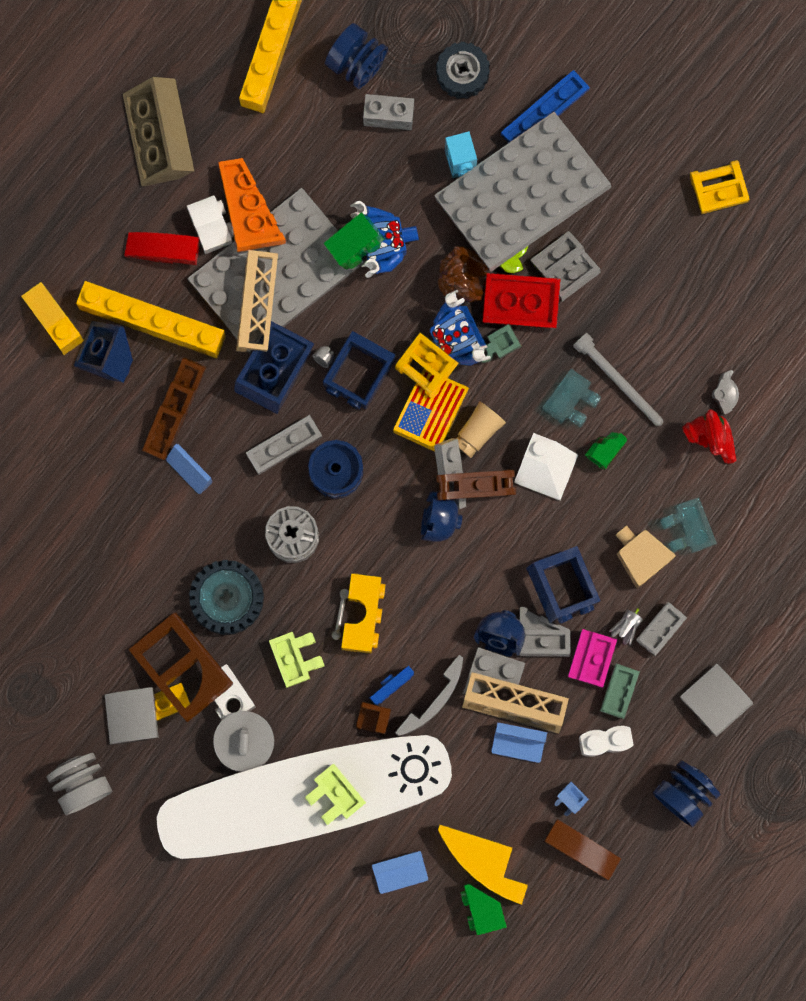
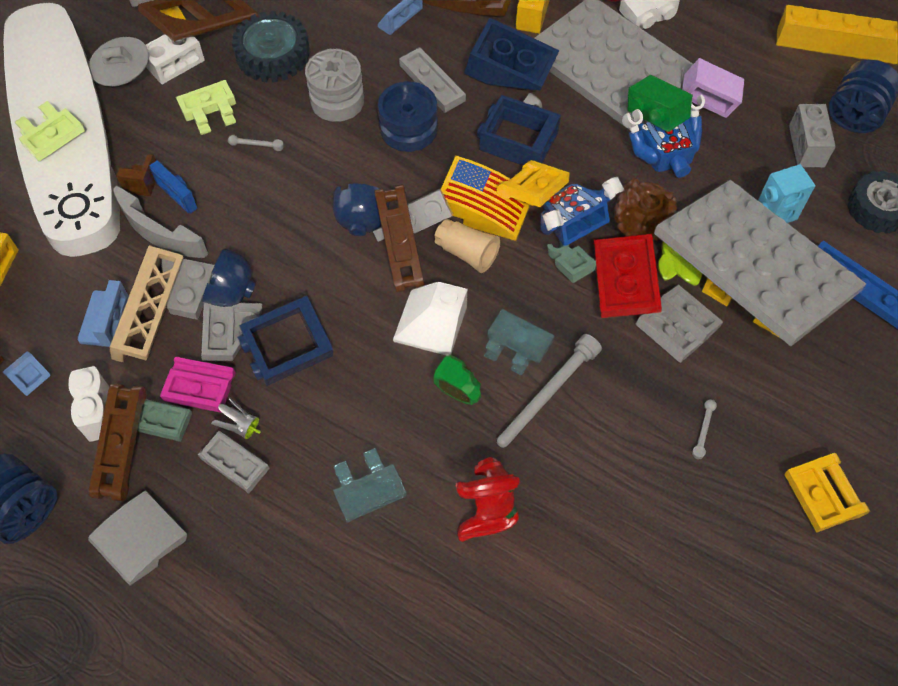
camera: 85 degrees right, 20 degrees down
orange wing [219,158,286,252] -> none
tan fence [236,250,278,352] -> none
yellow arch [342,574,386,654] -> none
tan torso [616,526,675,589] -> none
light grey piece [712,370,739,415] -> none
none -> reddish brown plate [89,384,146,502]
none -> lavender brick [682,58,744,118]
none -> light grey hinge [692,399,717,459]

